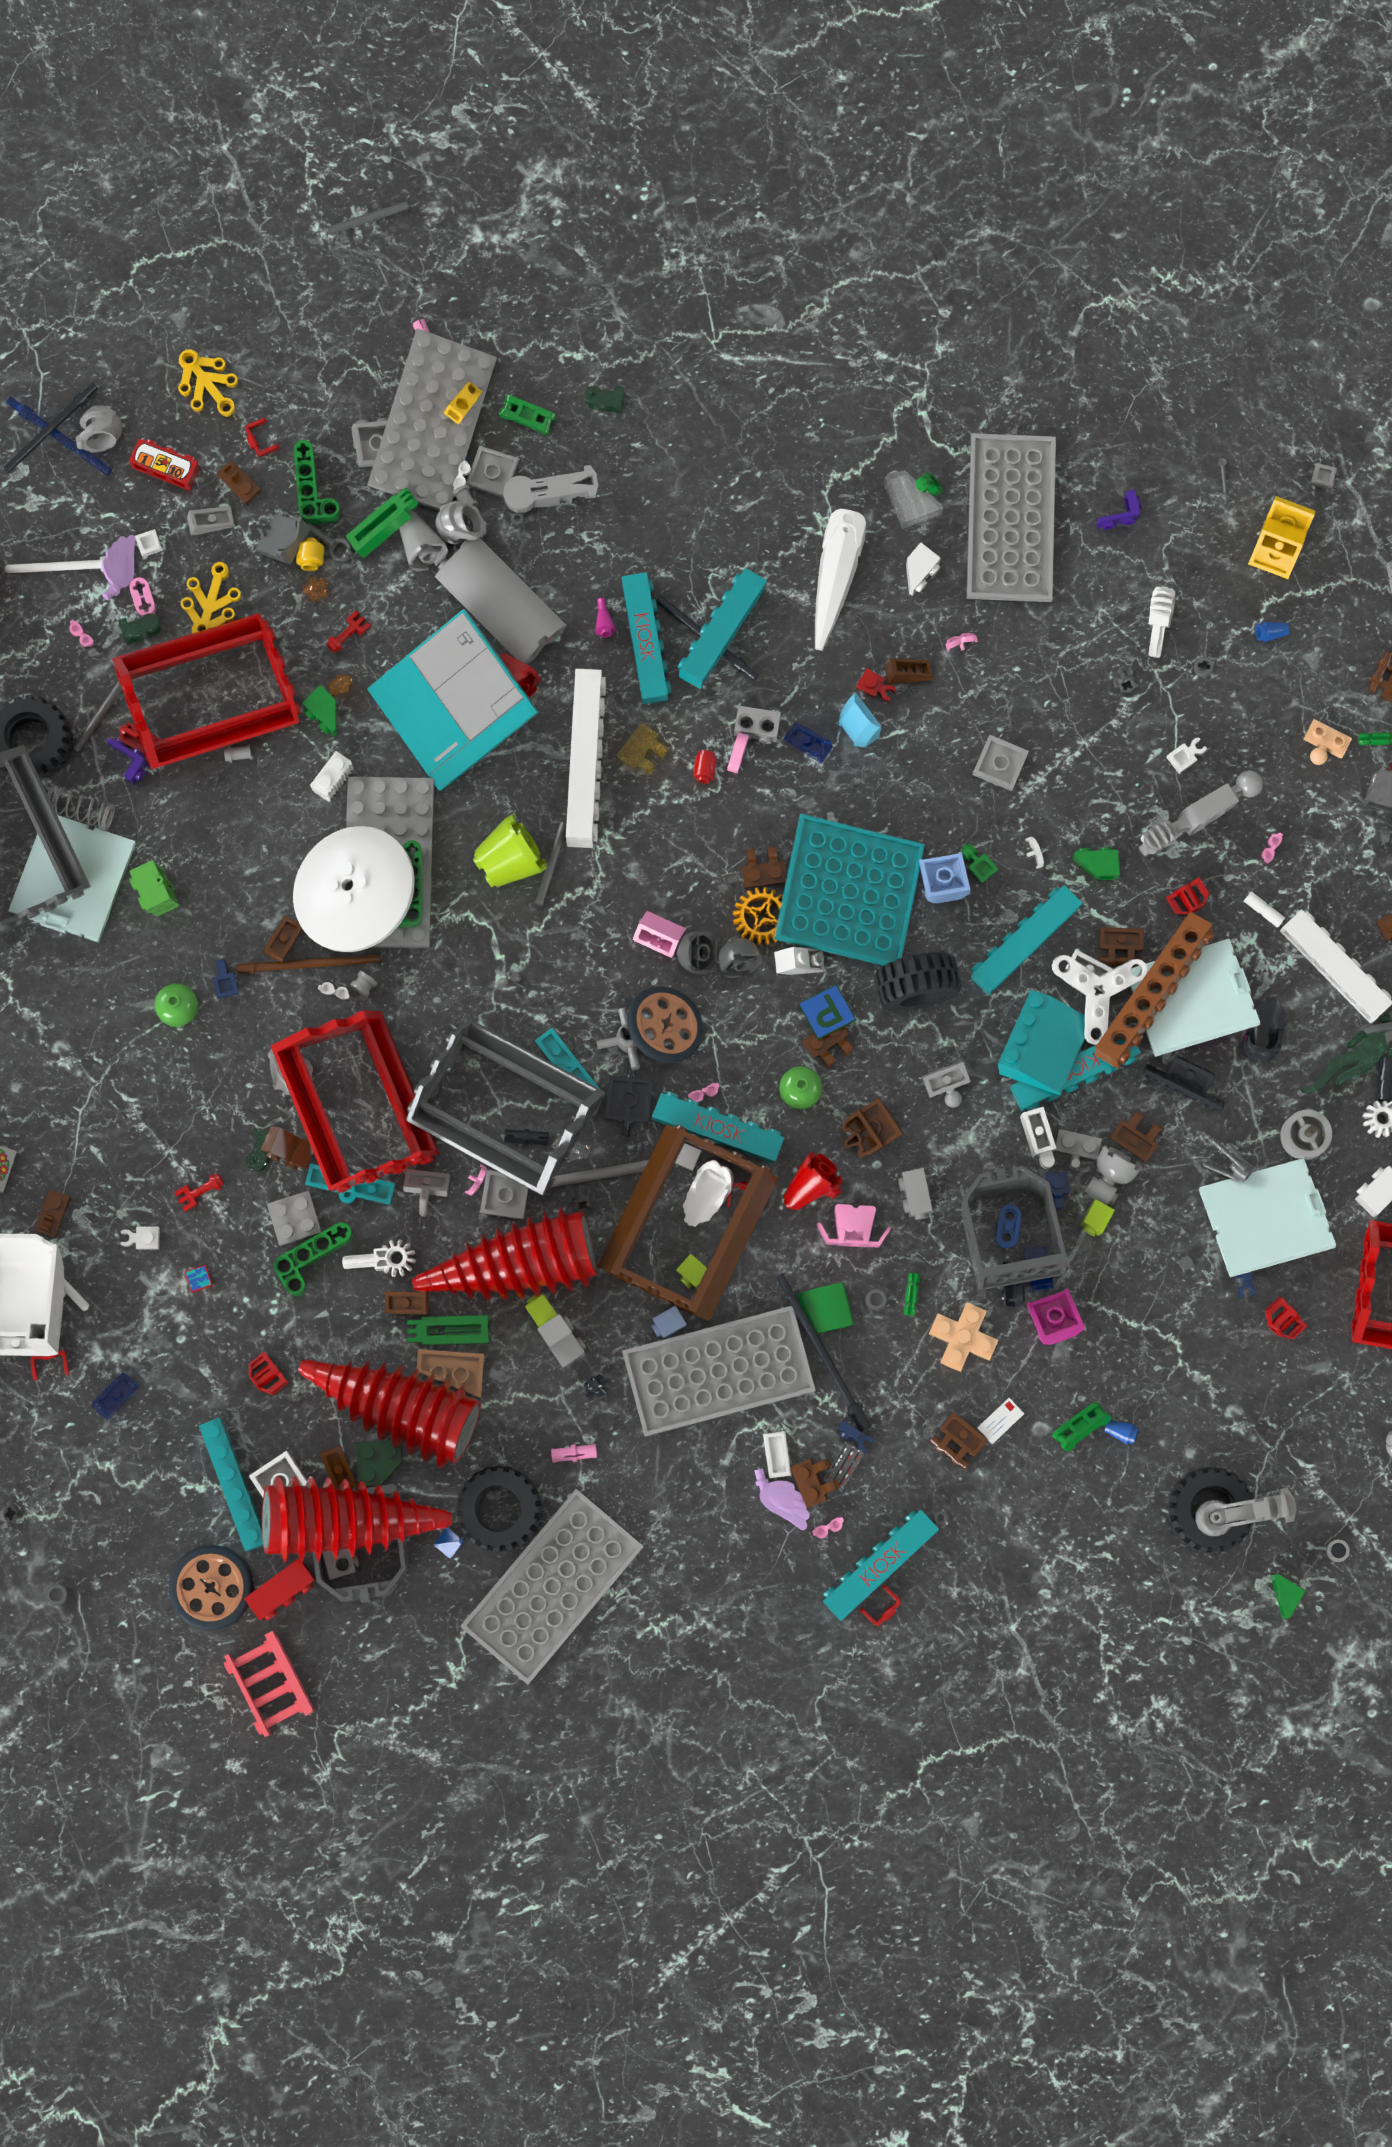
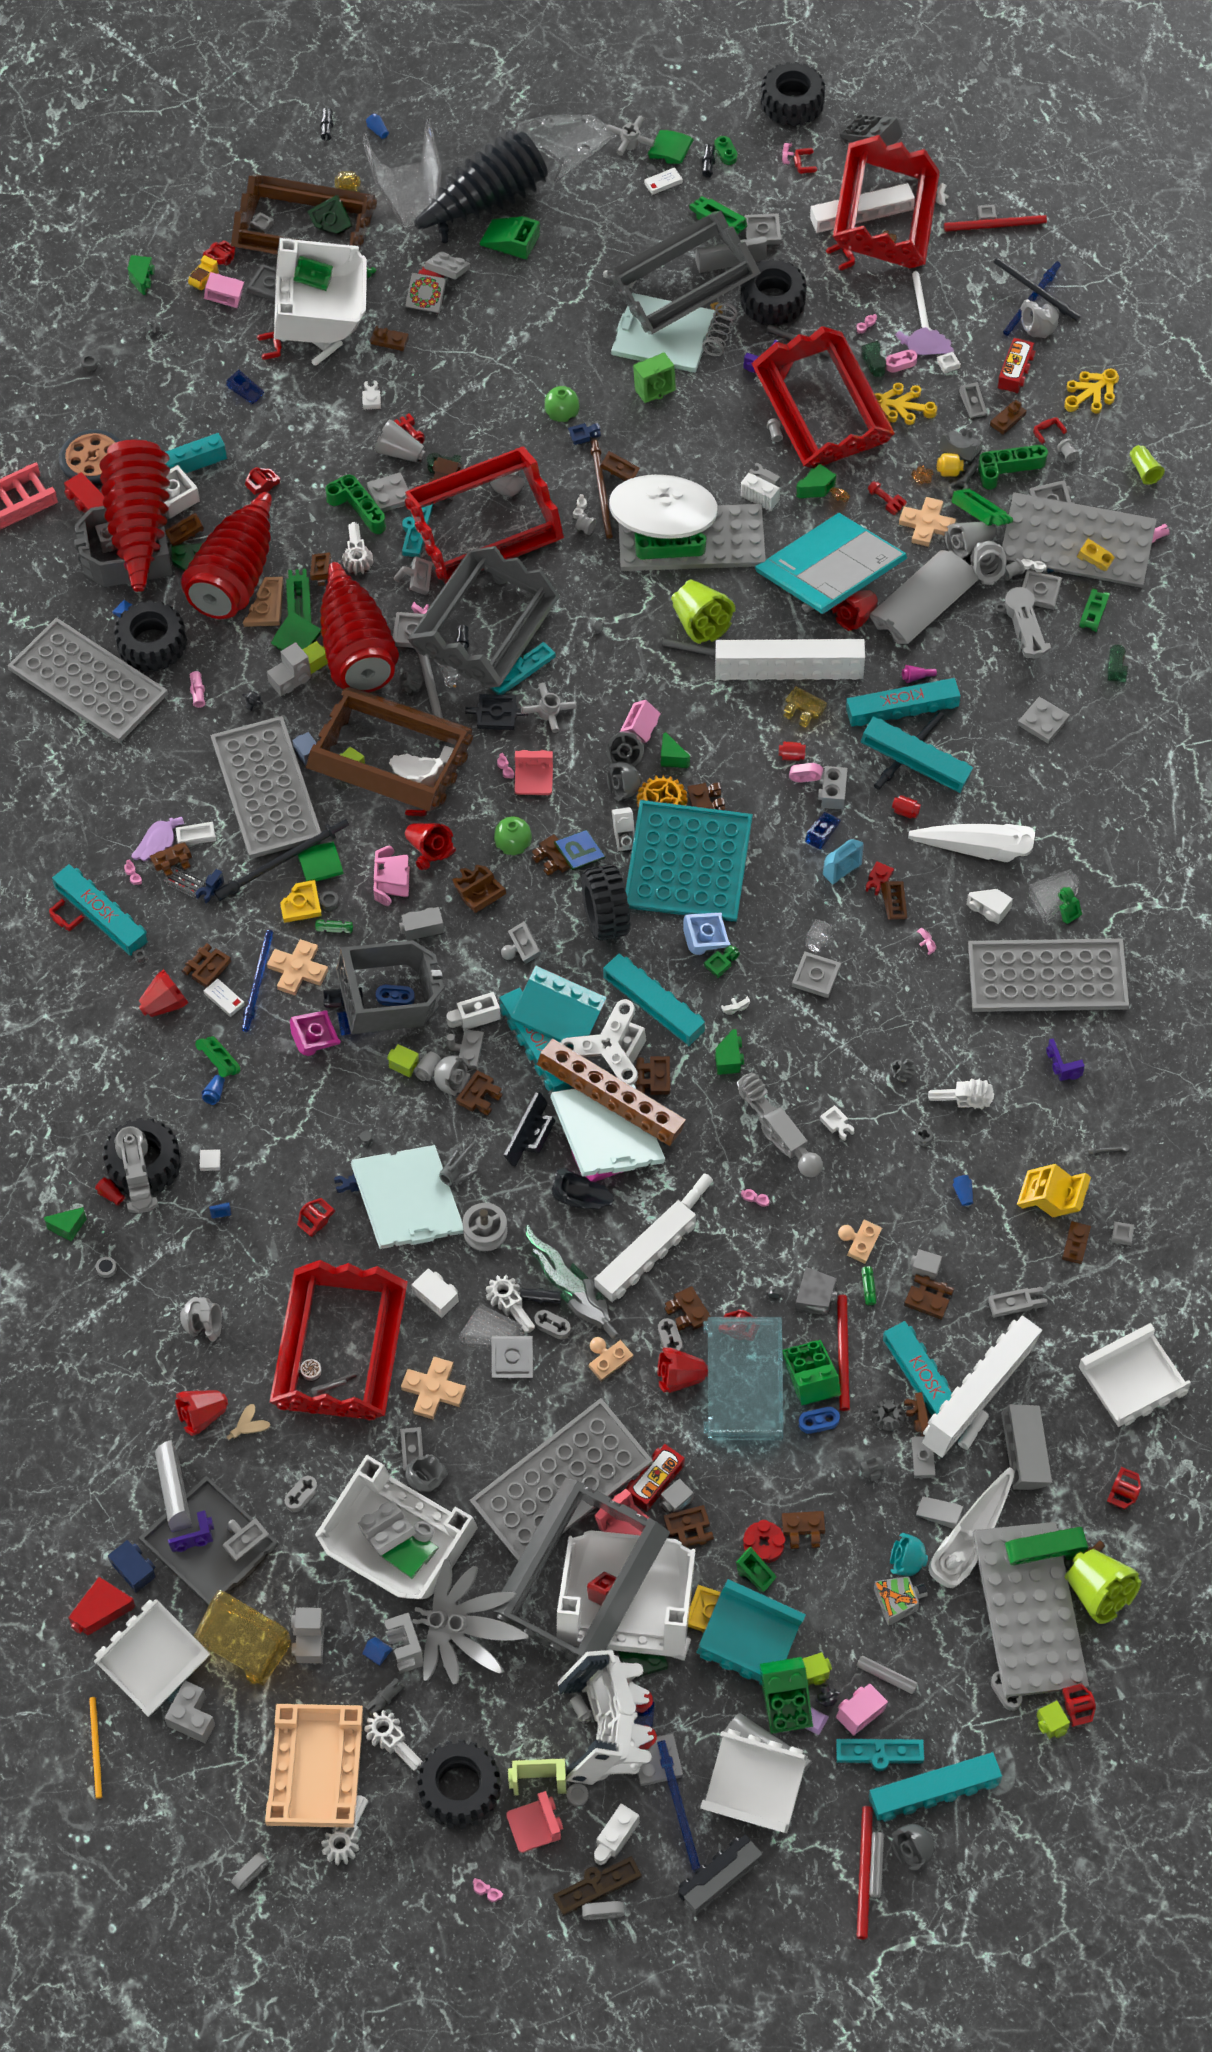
camera: 90 degrees right, 20 degrees down
tile [184,1265,213,1293] -> none
wedge [627,986,703,1063] -> none
teal brick [652,1091,784,1164] -> none
dark blue plate [1045,1171,1069,1210] -> none
red piece [1166,877,1210,915] -> none
none -> red cone [95,1177,125,1206]
none -> red cone [138,969,189,1017]
none -> white tile [200,1150,221,1171]
none -> blue slope [209,1202,231,1218]
none -> clear blue bar [242,930,273,1032]
none -> green slope [271,611,321,651]
none -> yellow plate [280,880,322,923]
none -> light grey cone [374,420,426,462]
none -> coral bracket [515,750,553,795]
none -> green slope [661,732,690,768]
none -> light grey bar [749,463,781,486]
none -> clear brick [806,919,833,952]
none -> red brick [892,795,921,819]
none -> light nougat plate [899,497,956,547]
none -> light grey brick [909,1249,942,1281]
none -> light grey plate [1018,697,1070,744]
none -> light grey bush [1057,438,1080,463]
none -> reddish brown plate [1062,1221,1091,1264]
none -> lime plant [1129,445,1165,485]

